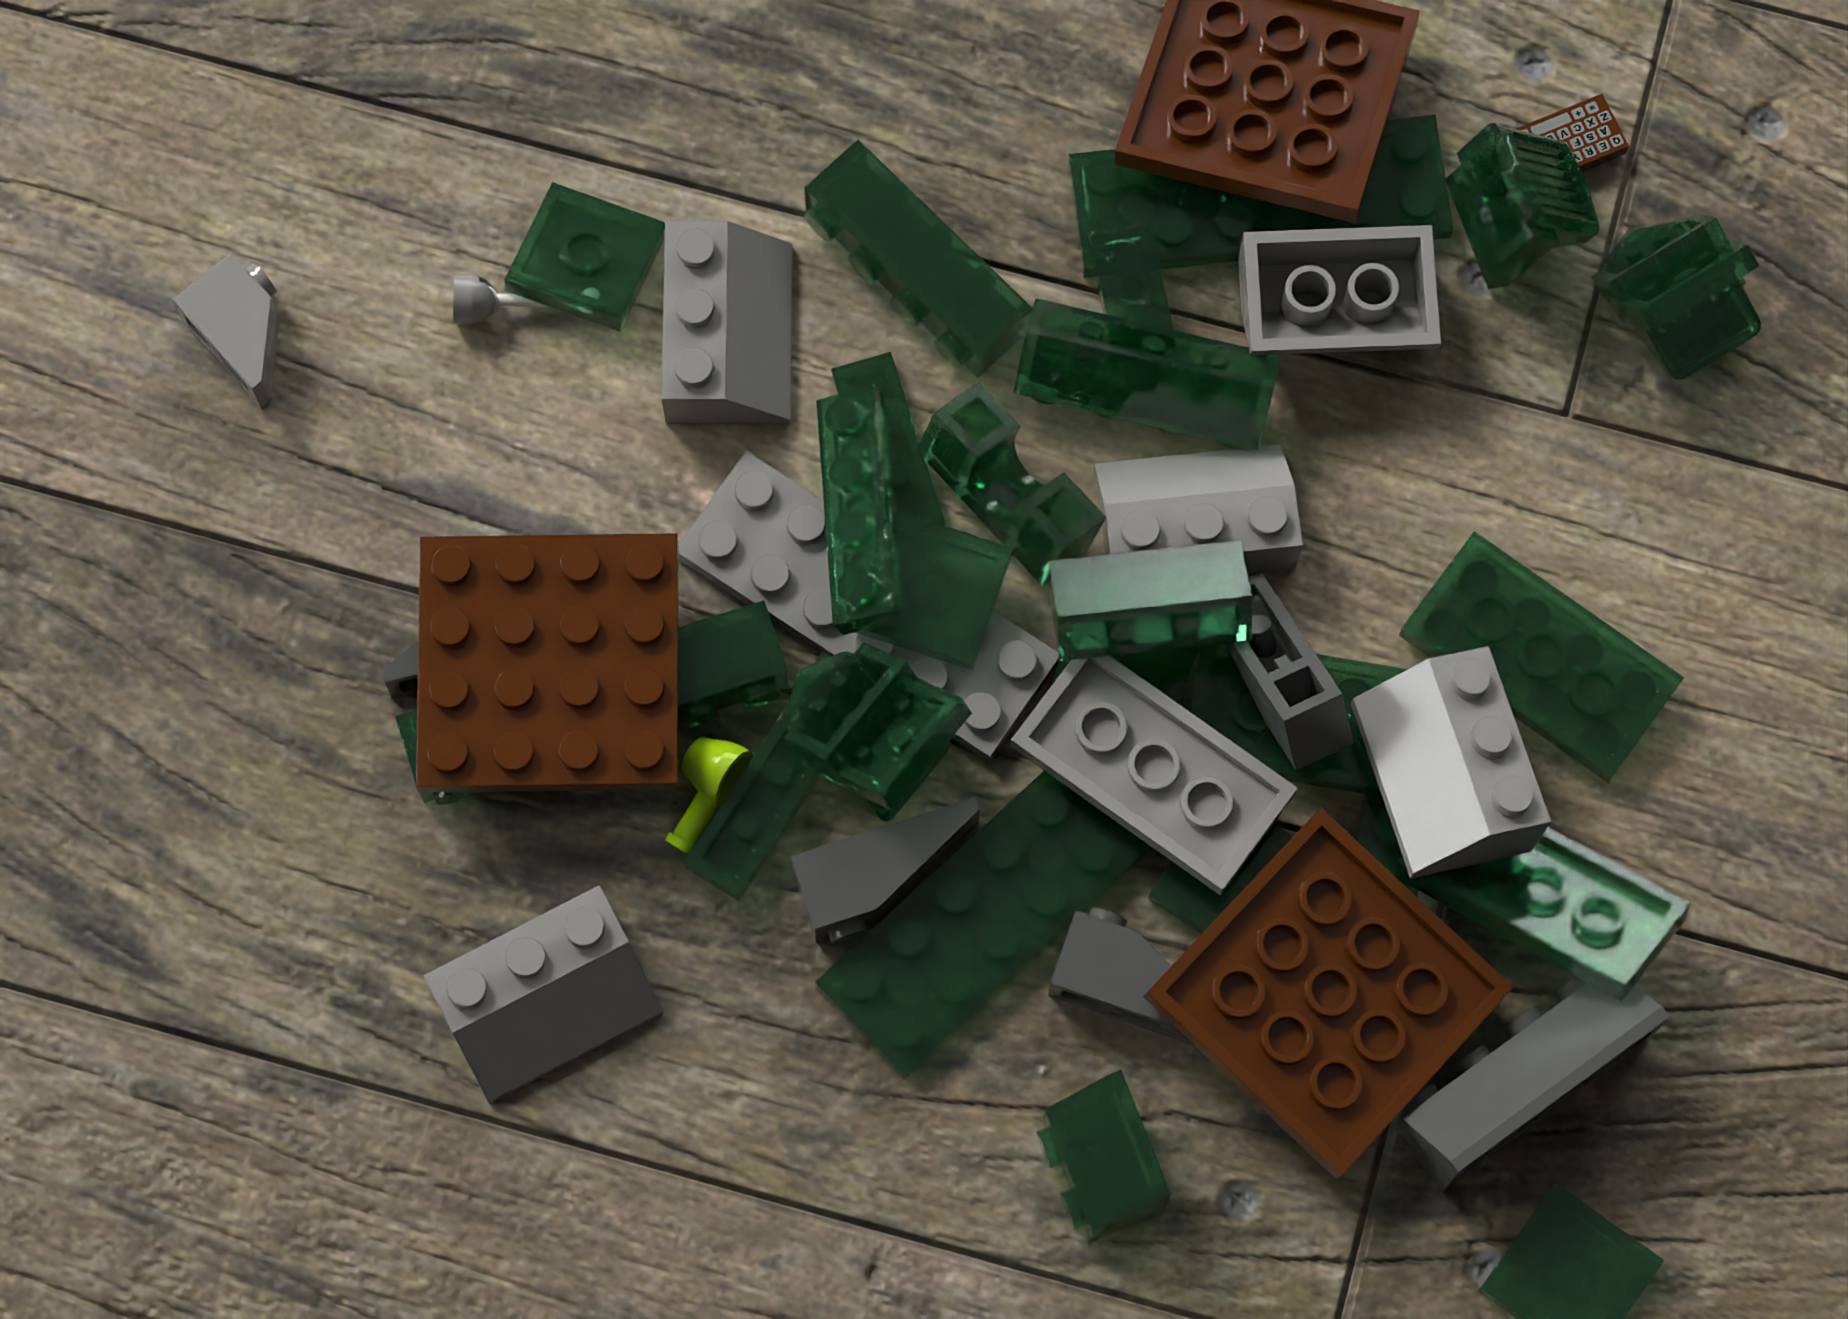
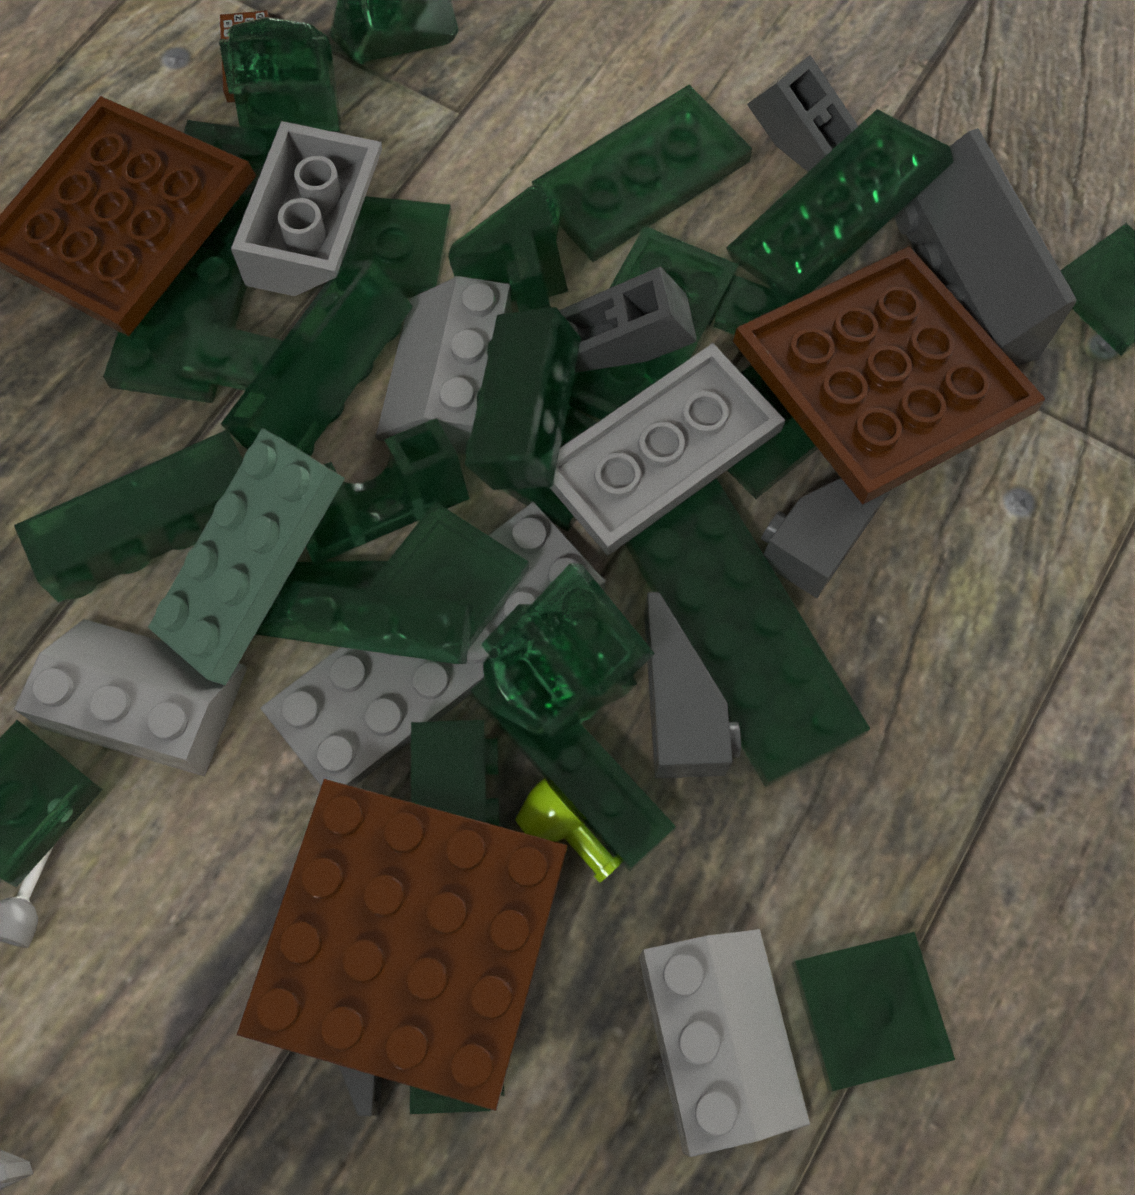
camera: 75 degrees left, 5 degrees down
clear green slope [1036,1070,1171,1242] -> none
light grey slope [1350,646,1551,878] -> none
none -> sand green plate [148,428,345,686]
none -> clear green tile [333,196,452,298]
none -> clear green piece [448,183,568,326]
none -> dark grey slope [747,55,895,213]
none -> clear green tile [792,932,955,1091]

